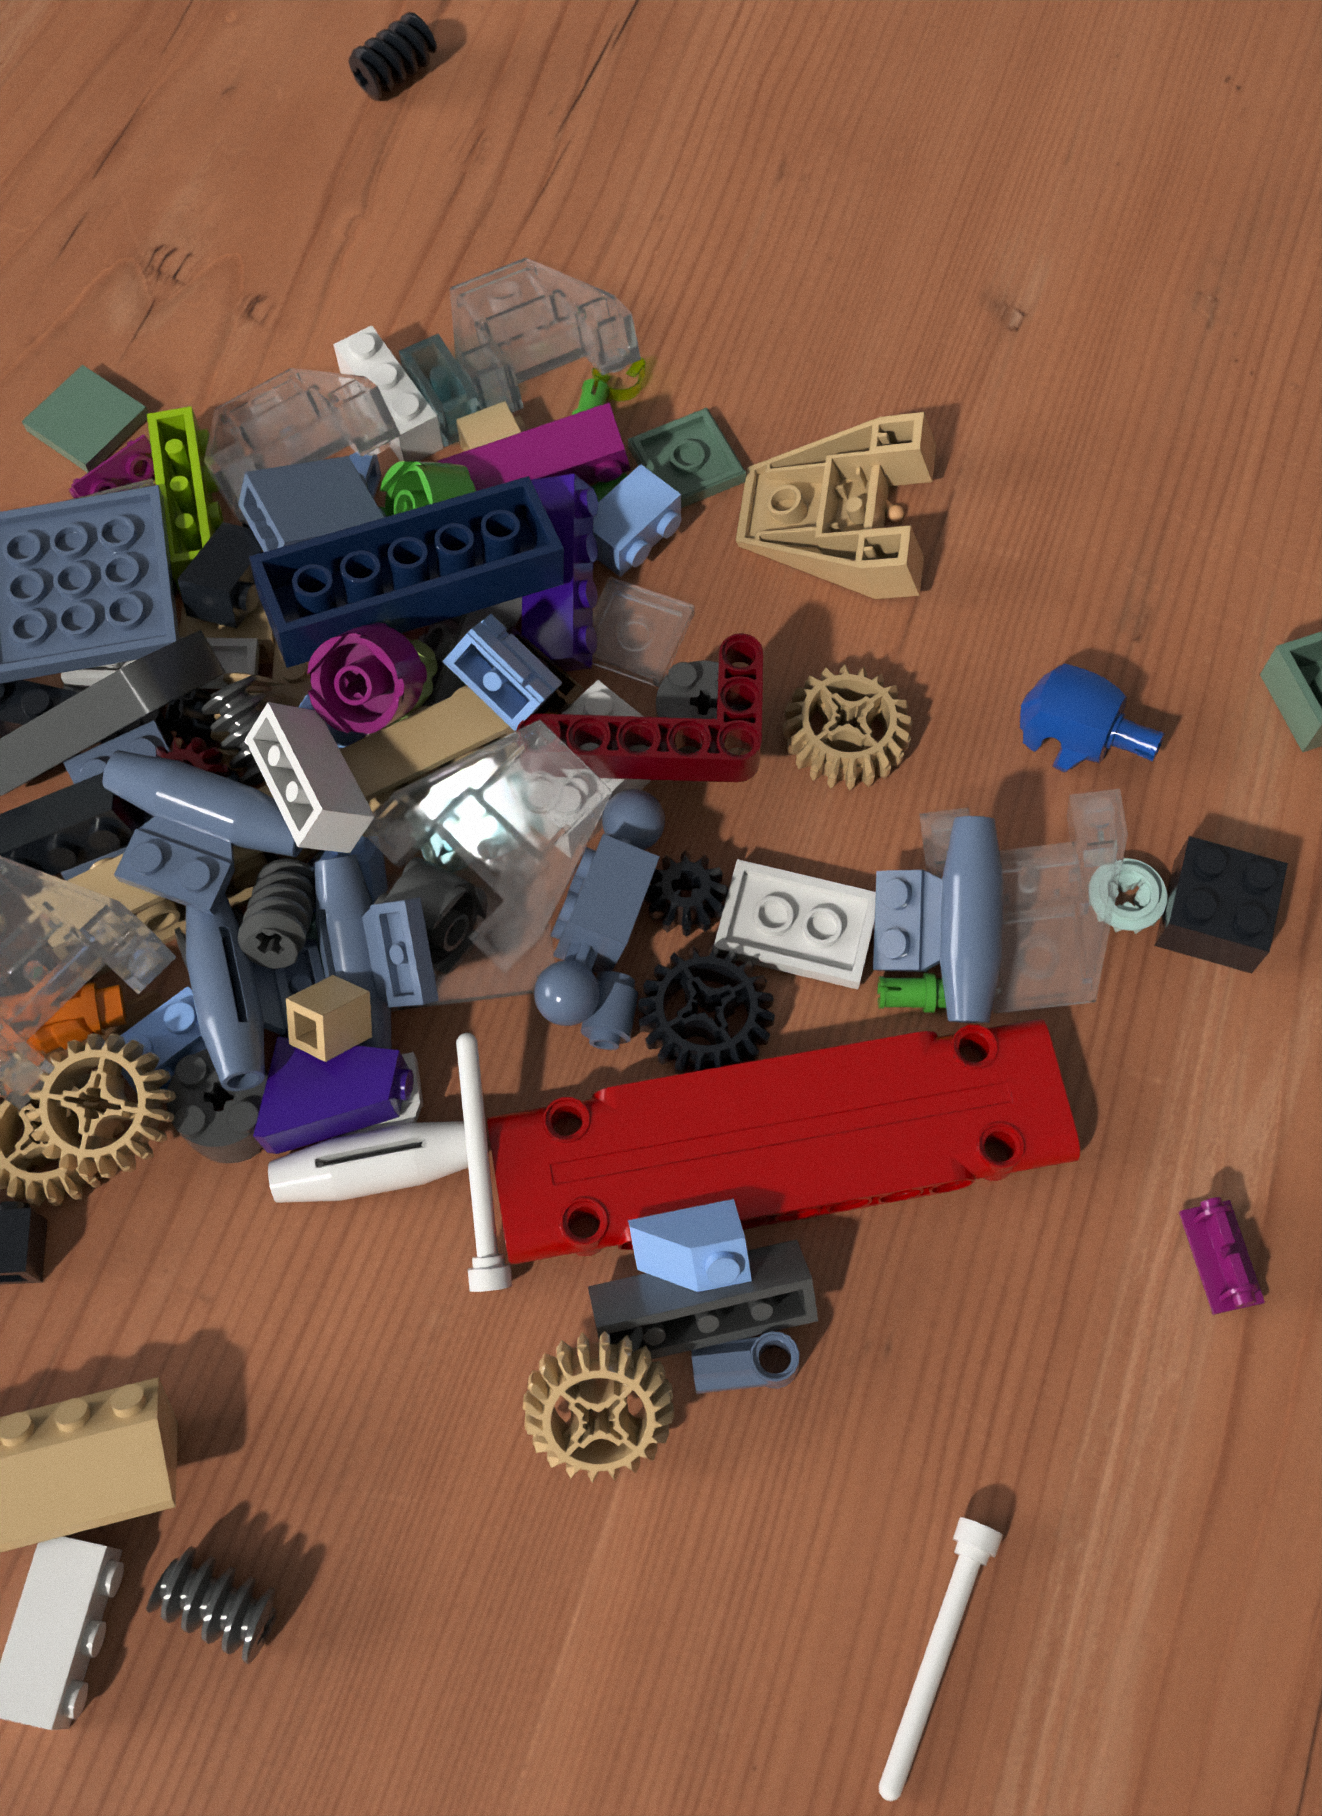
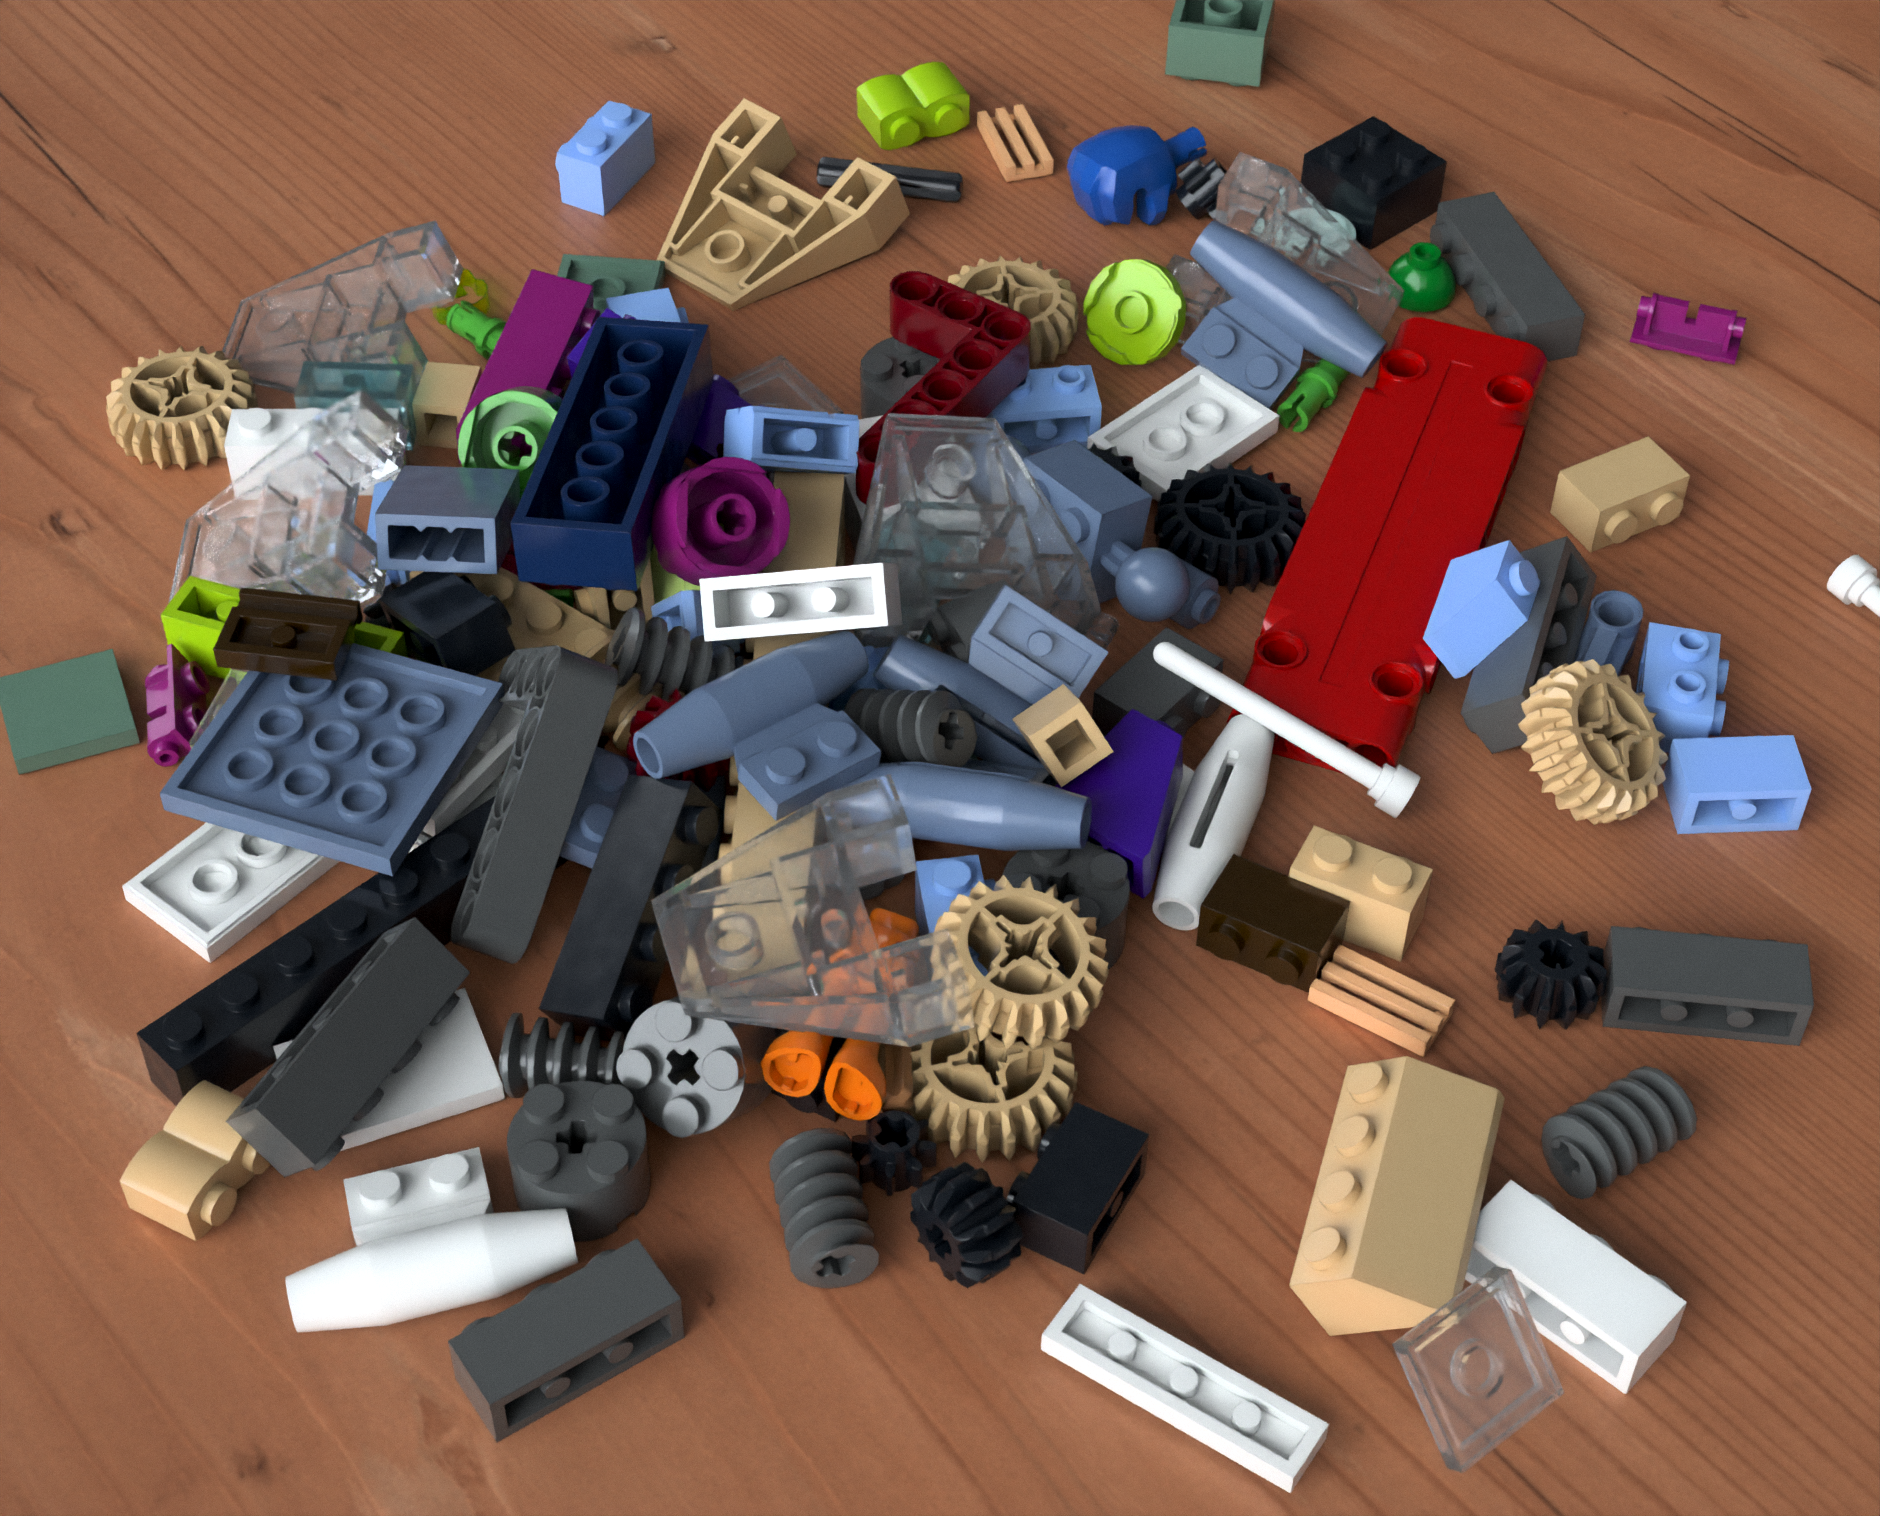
camera: 60 degrees left, 20 degrees down
none -> tan gear [106,346,258,470]
none -> dark brown plate [213,587,363,681]
none -> light blue brick [555,101,655,216]
none -> black axle [817,157,963,203]
none -> lime brick [857,62,970,150]
none -> light nougat tile [977,104,1054,182]
none -> light blue brick [984,364,1102,454]
none -> lime tile [1083,259,1186,365]
none -> dark grey brick [1092,627,1224,739]
none -> black gear [1175,158,1238,220]
none -> dark brown brick [1196,854,1350,993]
none -> tan brick [1289,825,1433,962]
none -> light nougat tile [1308,945,1455,1057]
none -> green brick [1383,242,1456,312]
none -> dark grey brick [1430,192,1585,362]
none -> black gear [1495,919,1608,1030]
none -> tan brick [1550,436,1690,553]
none -> dark grey brick [1601,926,1814,1046]
none -> light blue brick [1636,622,1729,753]
none -> light blue brick [1663,735,1812,834]

